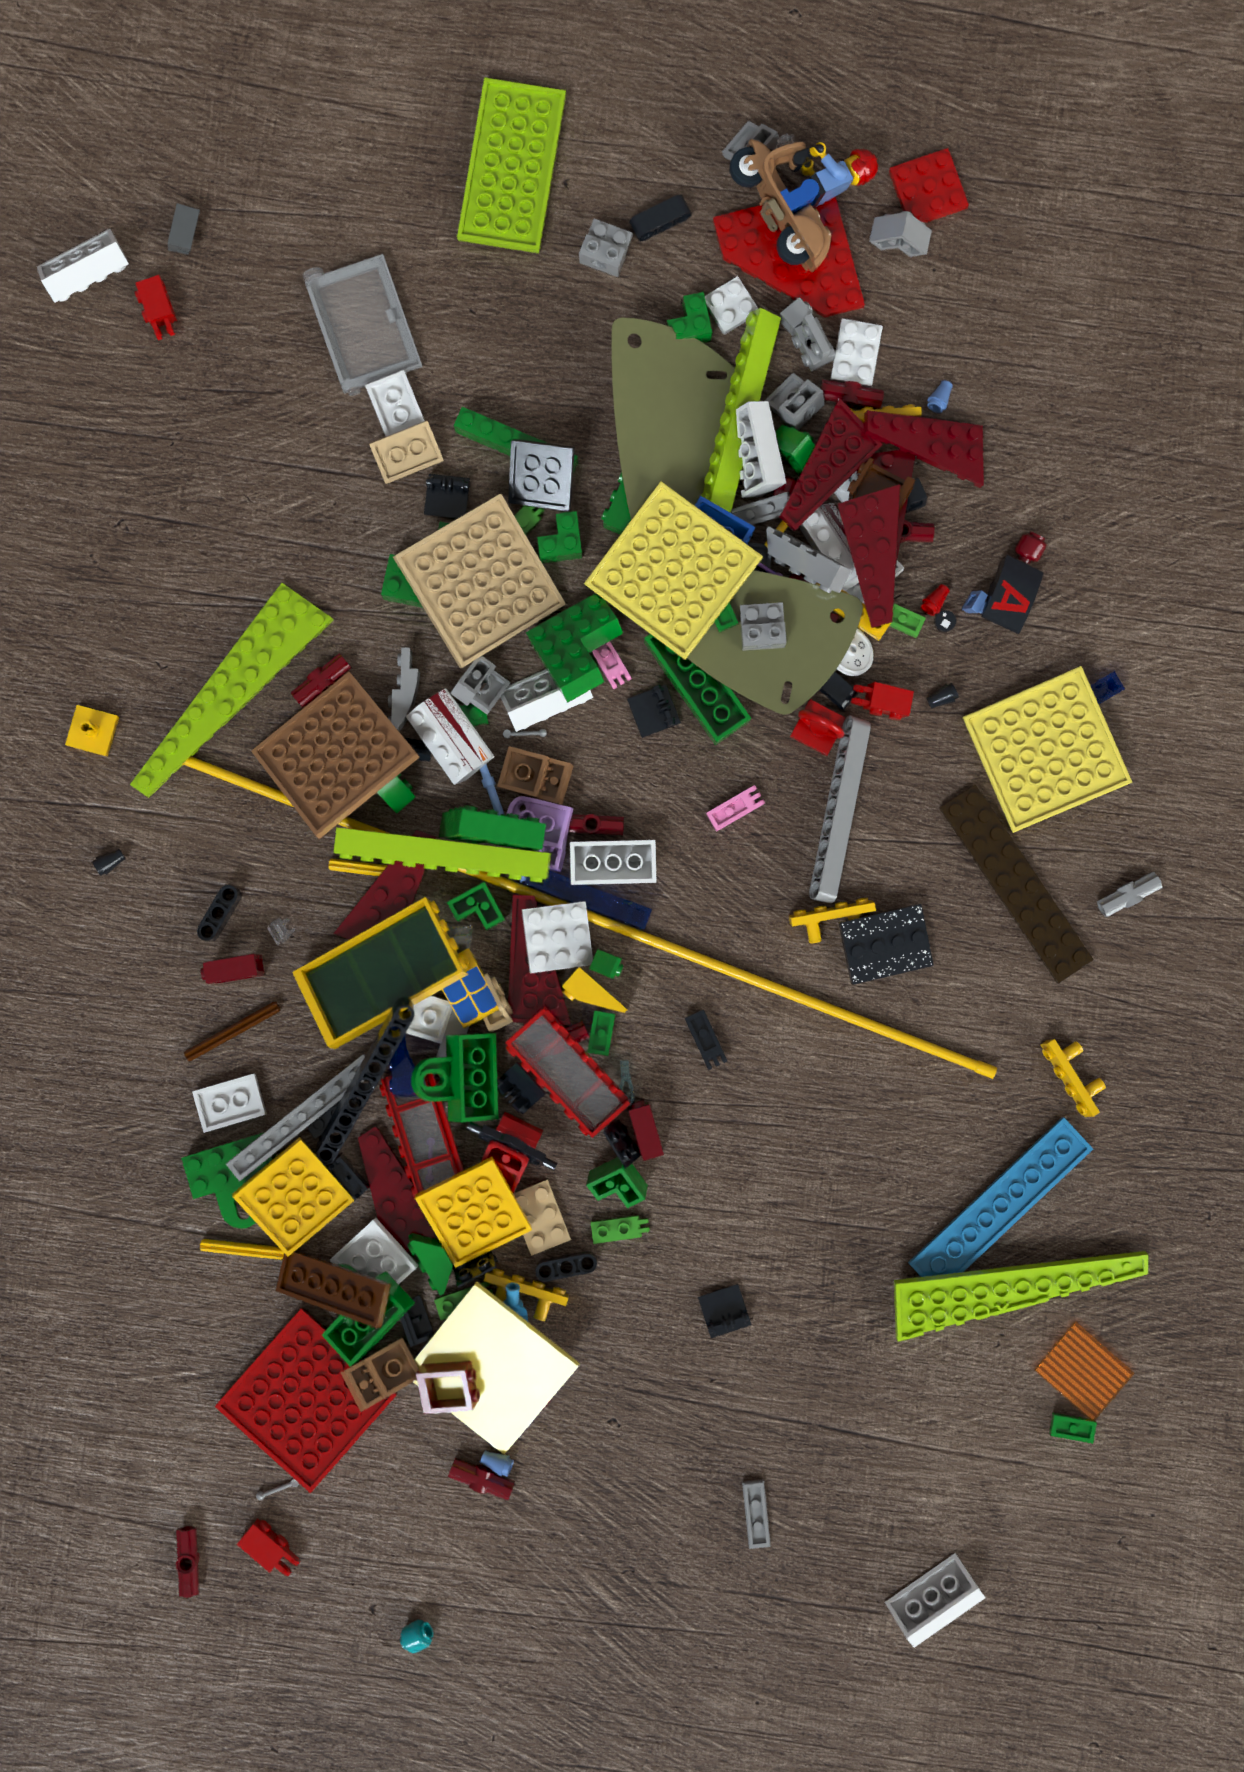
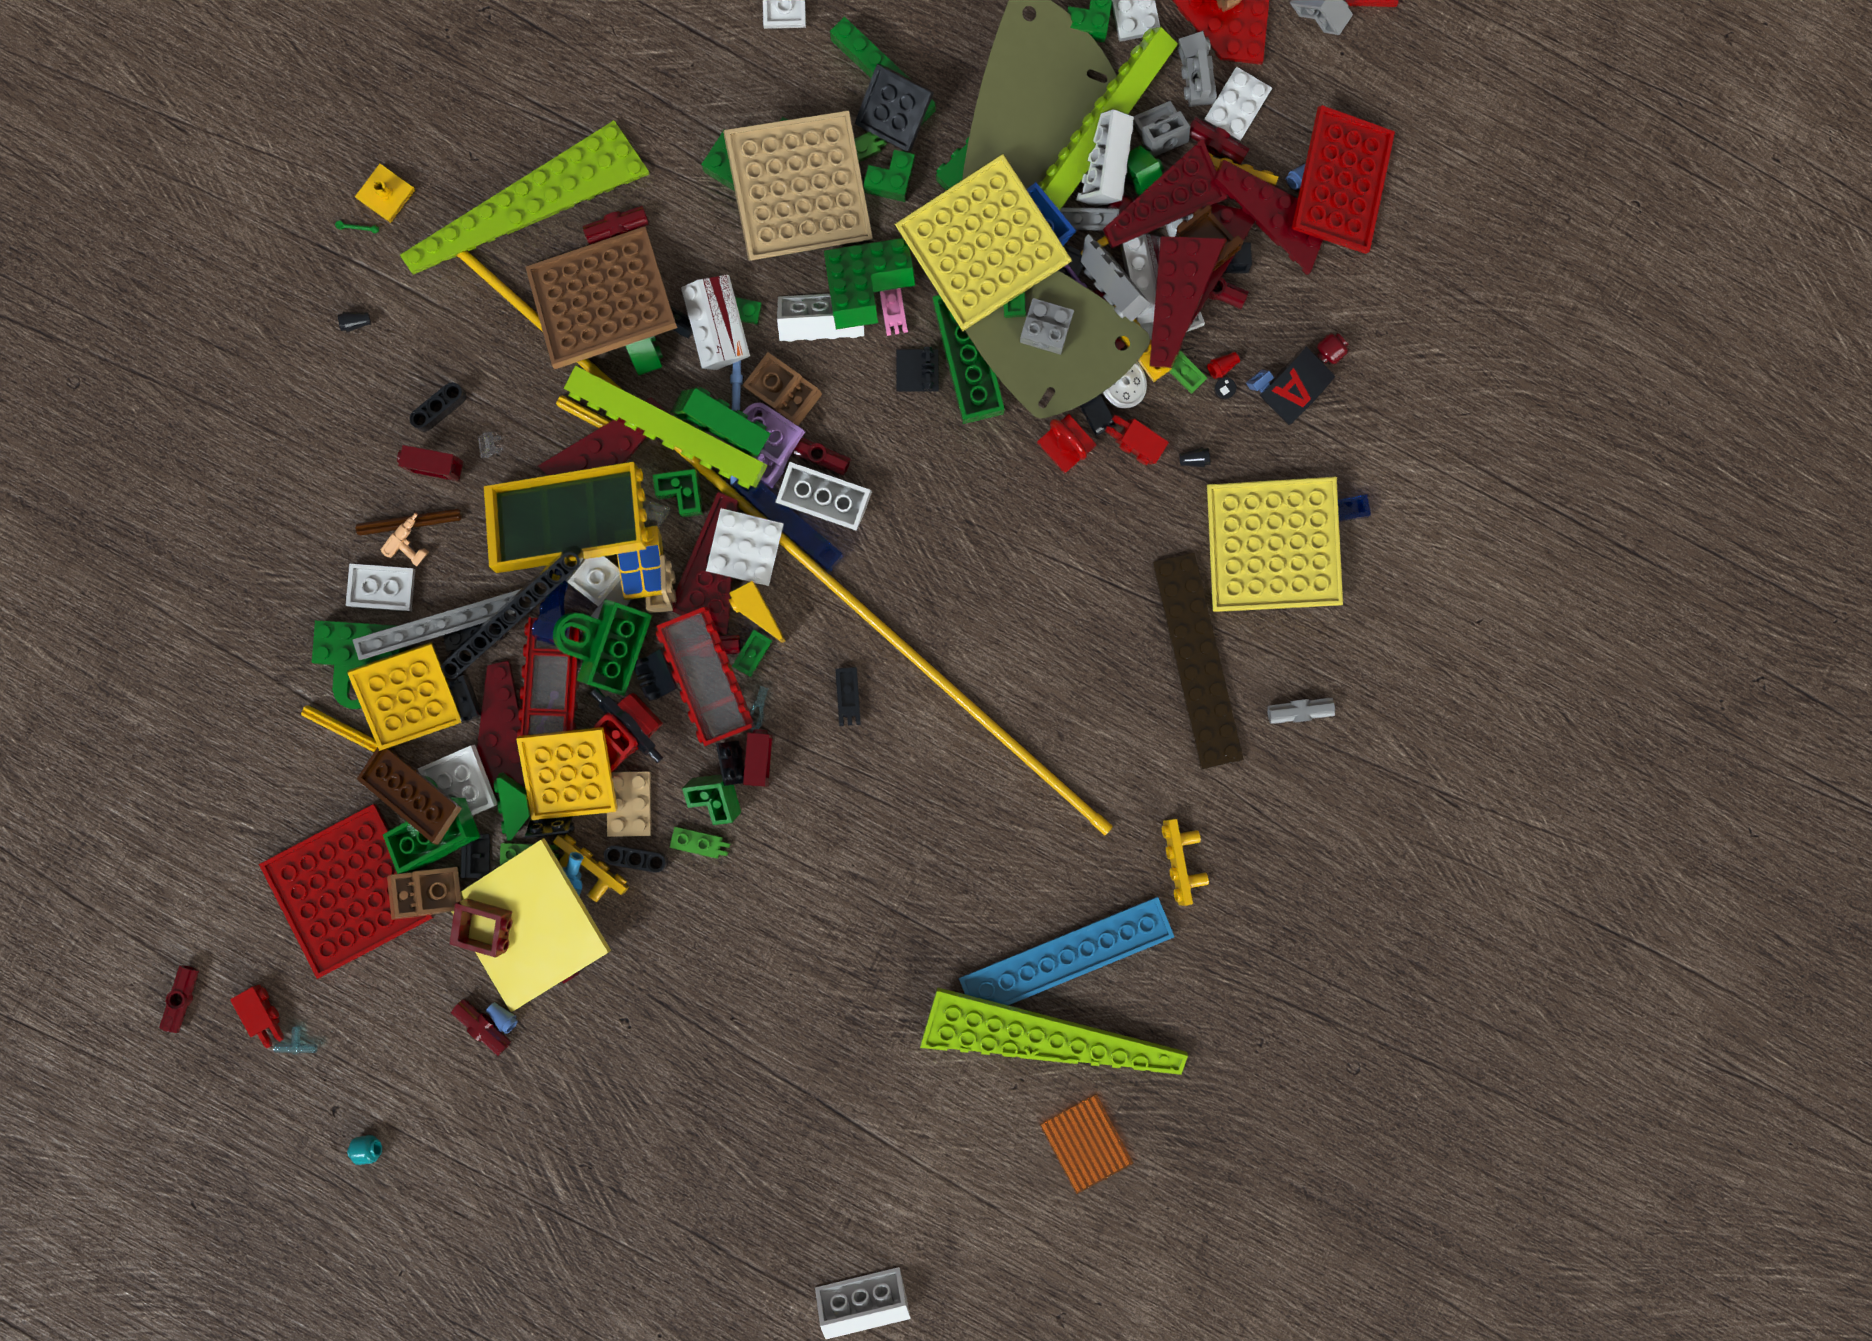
camera: 25 degrees right, 0 degrees up
light grey hinge [256,1478,299,1500] -> none
tan plate [369,420,444,484] -> none
light grey slope [388,648,420,732] -> none
black hinge [424,474,470,519] -> none
light grey brick [450,656,511,715] -> none
light grey hinge [503,729,547,738] -> none
green slope [589,949,624,979] -> none
black hinge [698,1284,751,1338] -> none
bright pink hinge [706,785,765,832] -> none
light grey tile [742,1479,771,1549] -> none
yellow plate [789,898,876,943] -> none
light grey beam [809,716,871,904] -> none
black plate [838,904,934,985] -> none
green plate [1049,1413,1097,1444] -> none
none -> clear light blue piece [273,1027,318,1055]
none -> green hinge [335,221,379,233]
none -> light nougat piece [380,513,429,566]
none -> red plate [1292,105,1395,254]

